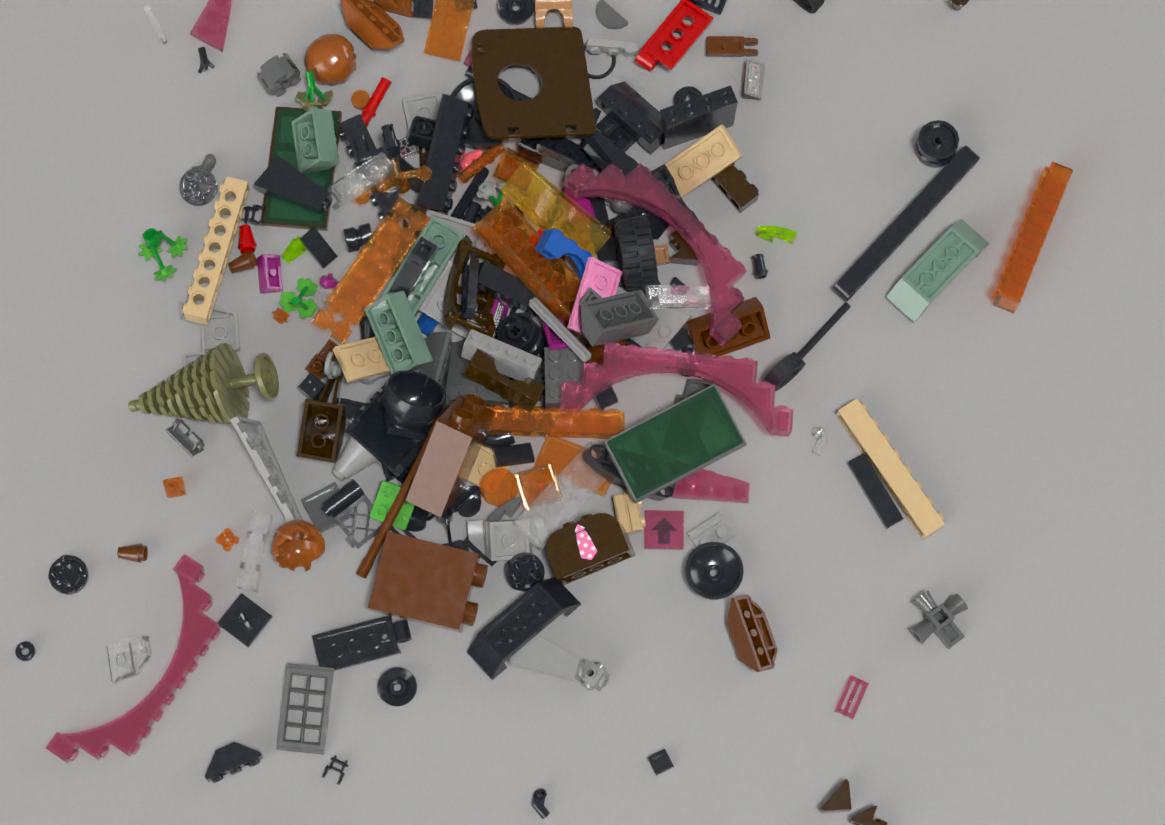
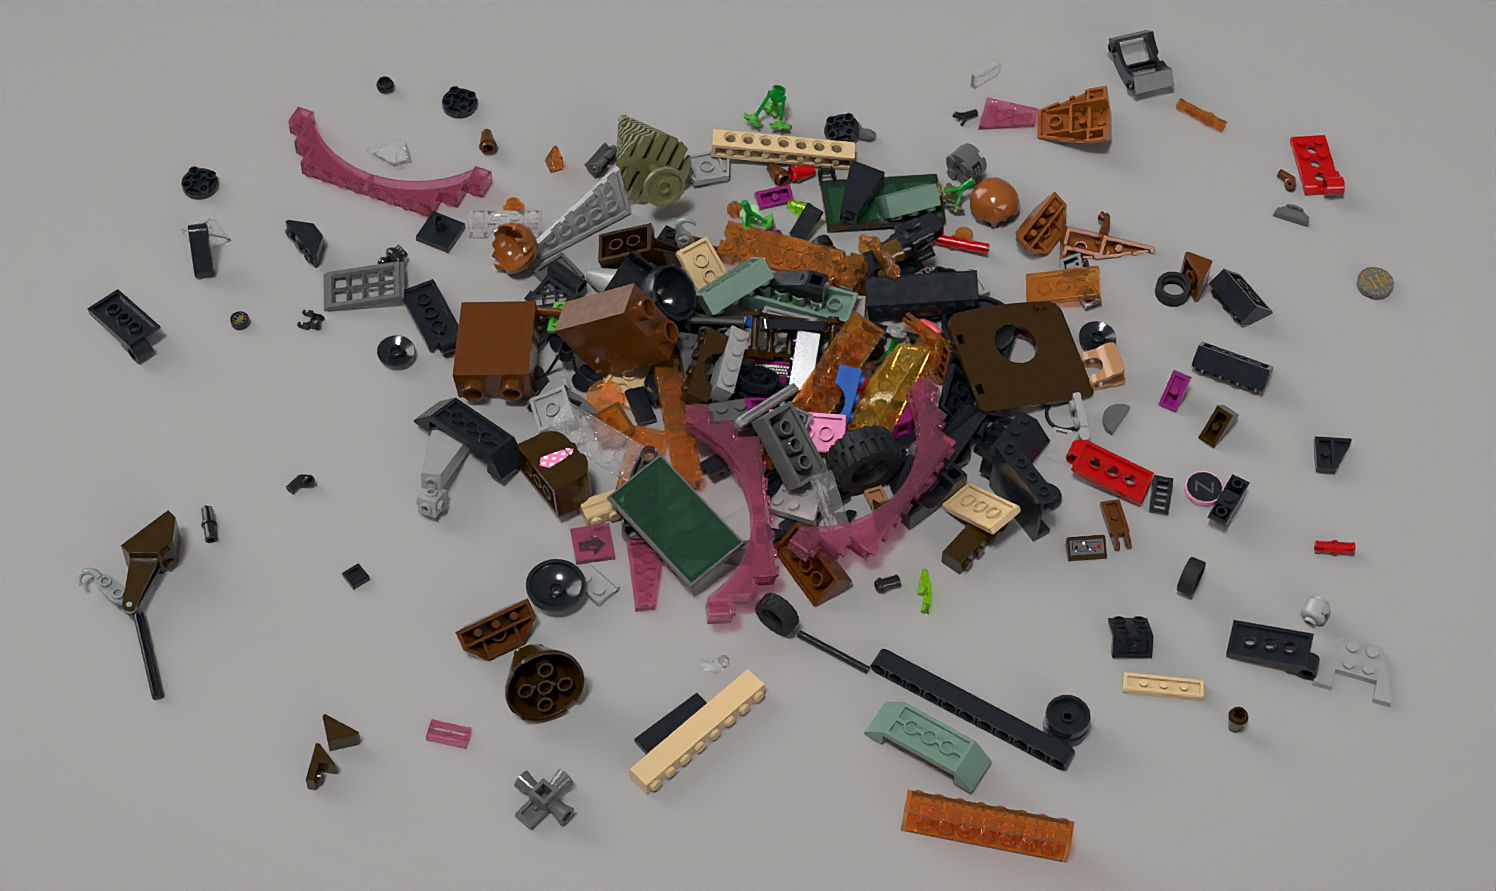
camera: 80 degrees right, 20 degrees down
clear panel [328,152,394,210] -> none
black tile [505,553,545,591] -> none
none -> black animal [377,244,408,264]
none -> dark brown cone [505,644,585,722]
none -> black bracket [1108,616,1154,658]
none -> tan tile [1122,672,1204,701]

